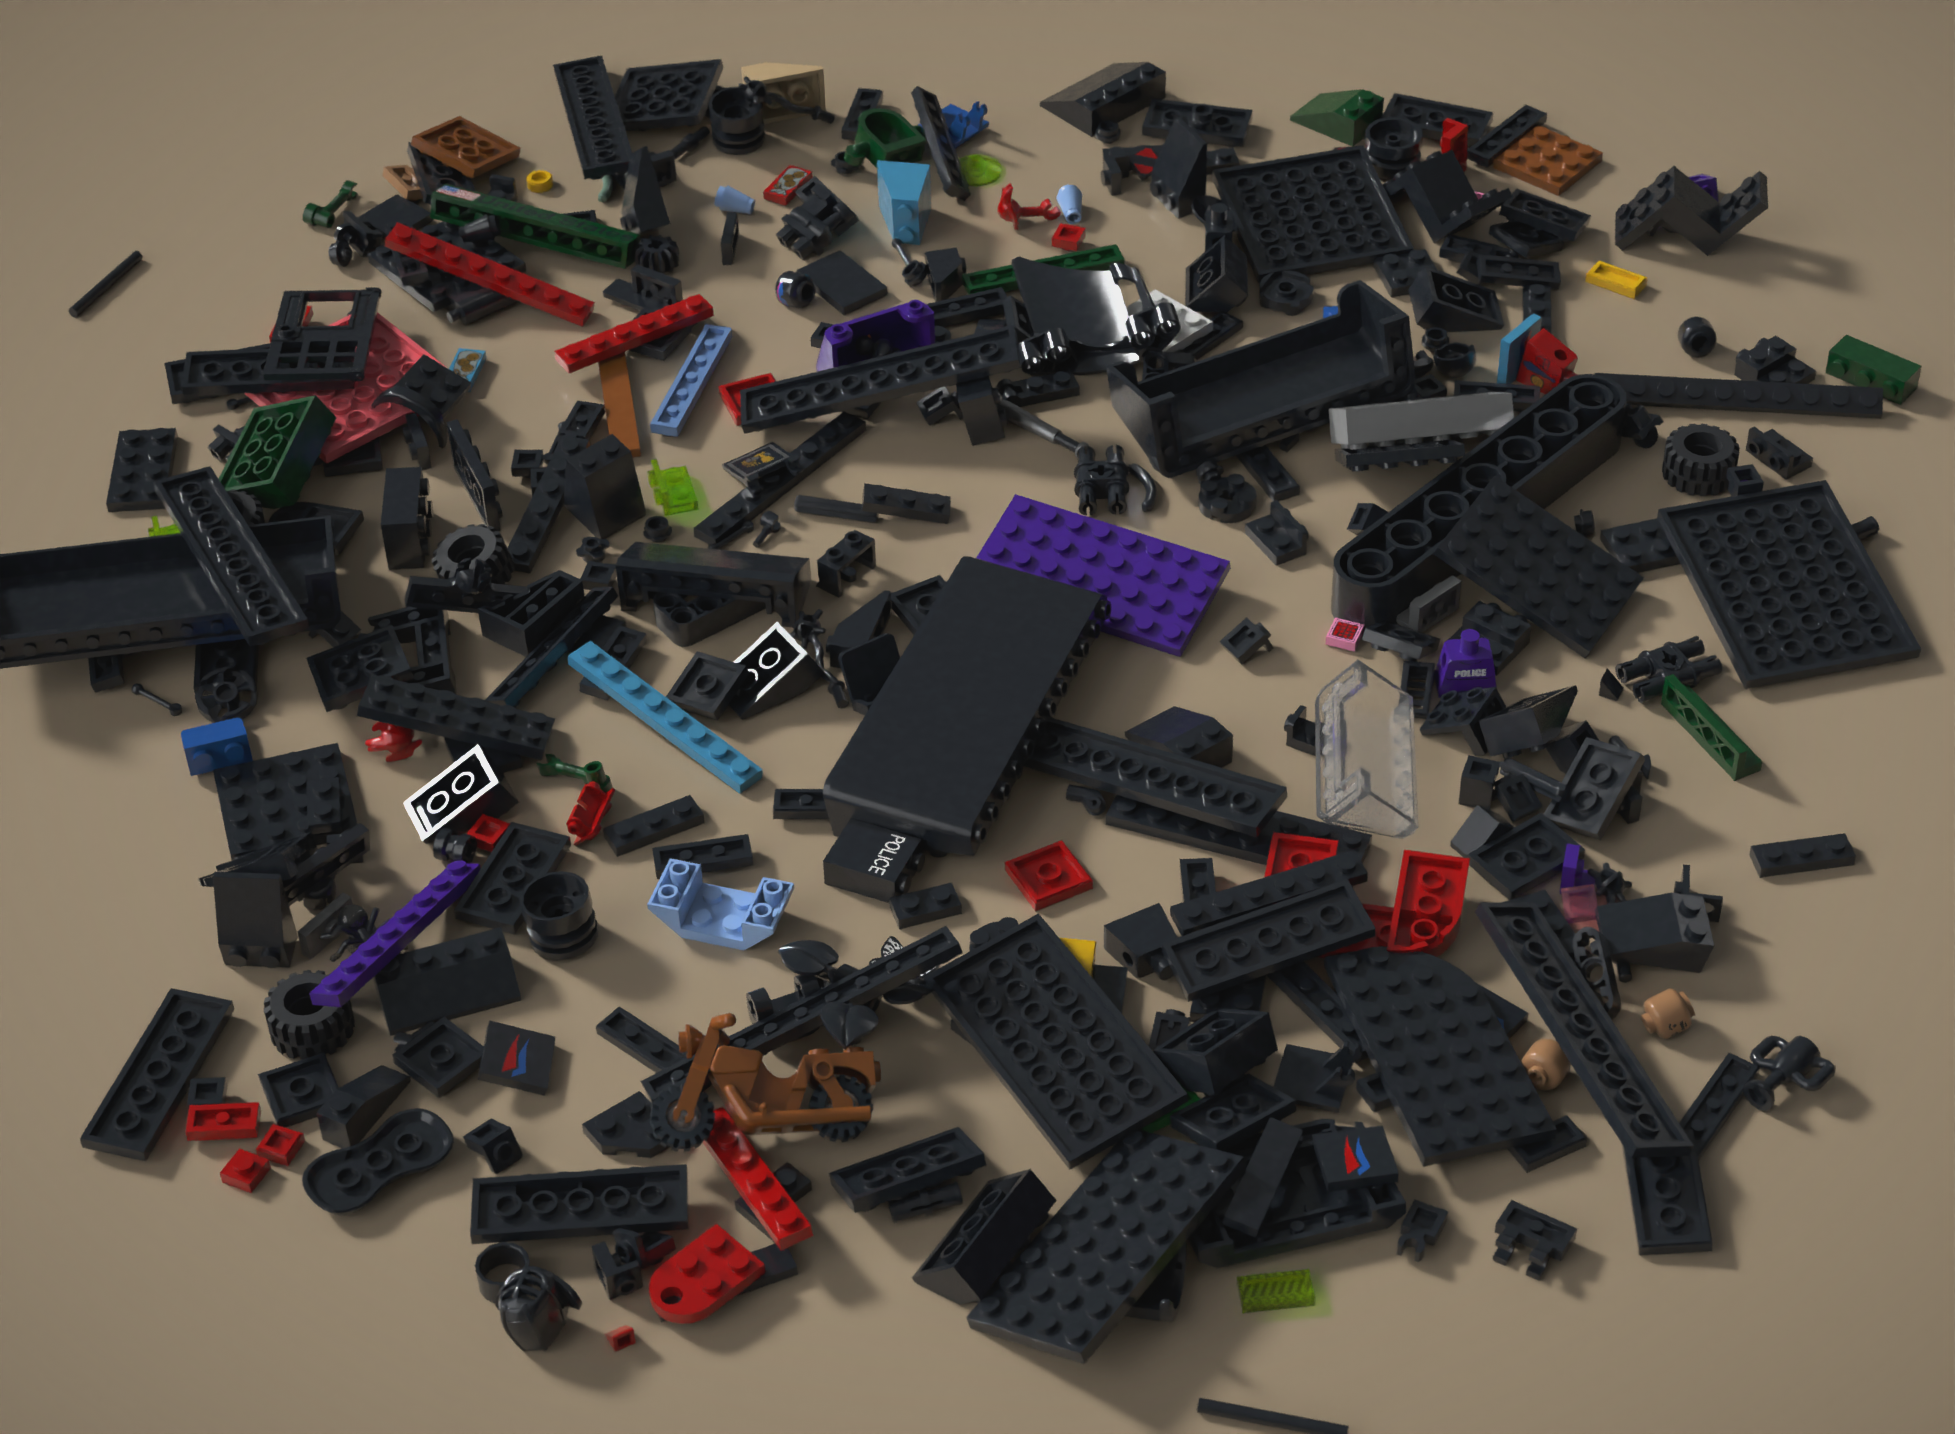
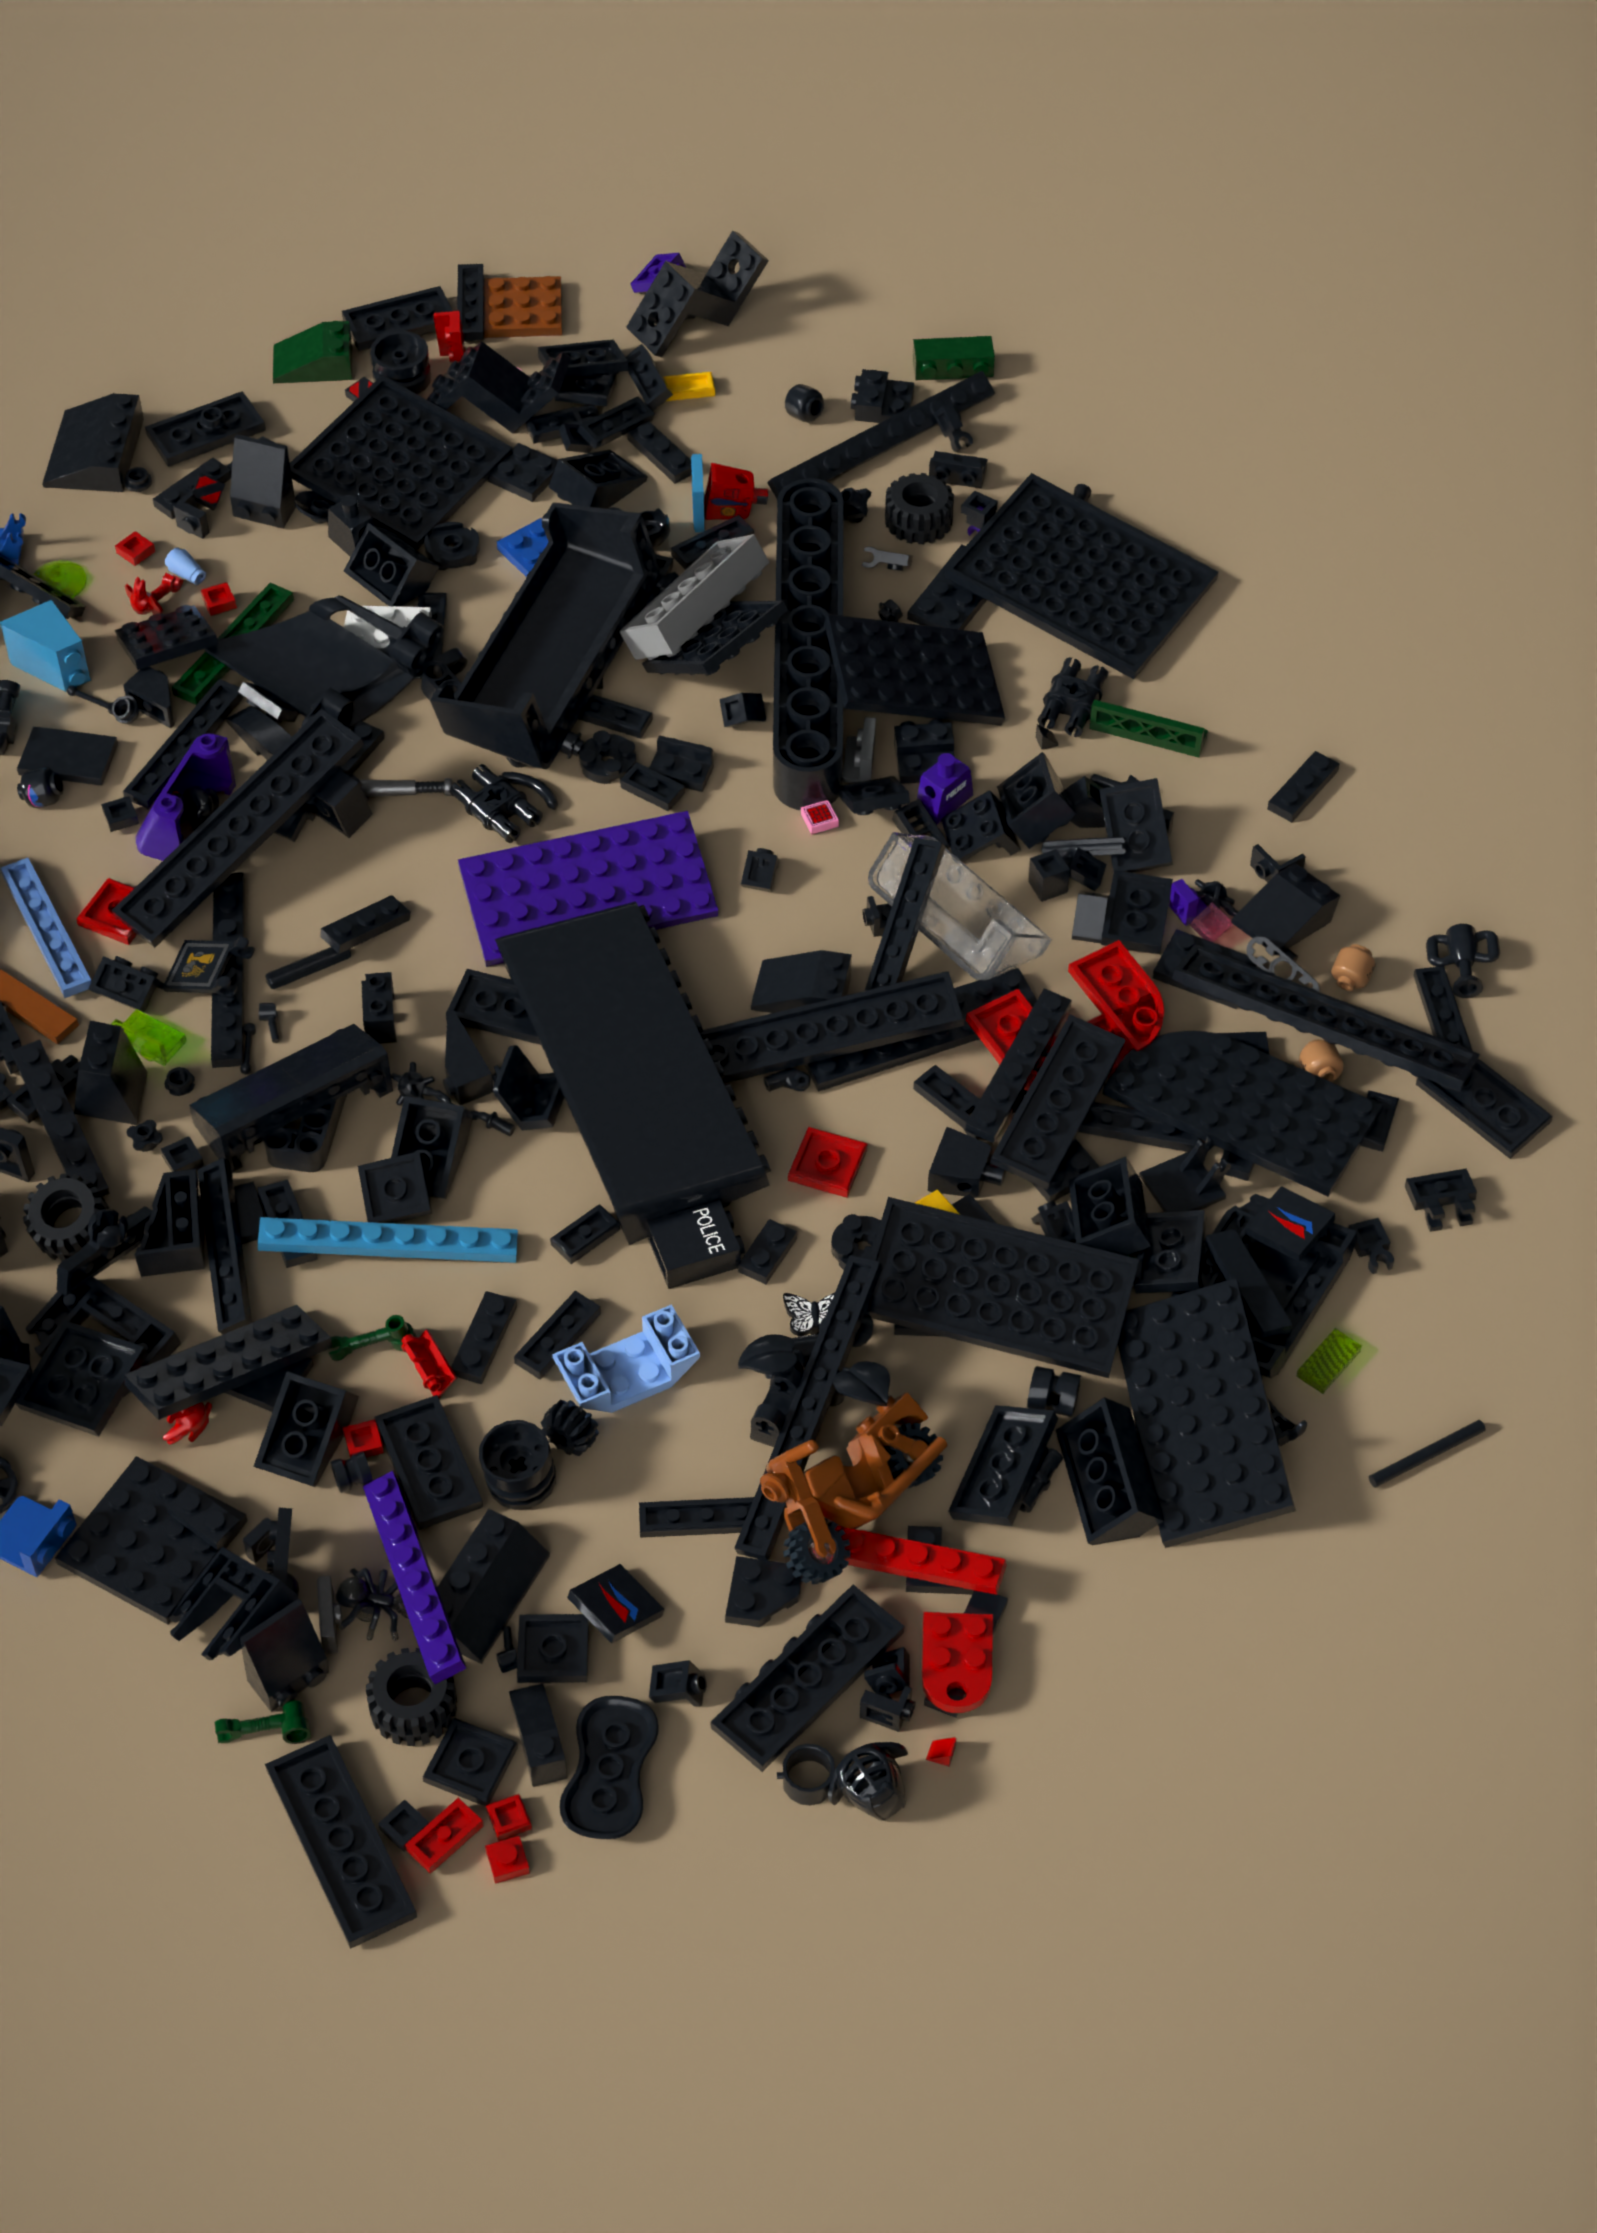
camera: 45 degrees left, 10 degrees up
none -> black bracket [88,956,164,1013]
none -> red plate [115,531,155,566]
none -> black plate [115,605,218,670]
none -> dark green brick [214,1700,311,1744]
none -> black gear [540,1400,599,1456]
none -> black plate [620,762,685,812]
none -> black plate [626,344,673,411]
none -> black plate [862,547,913,571]
none -> black plate [864,837,946,991]
none -> black plate [934,402,973,452]
none -> black wheel [1027,1366,1081,1417]

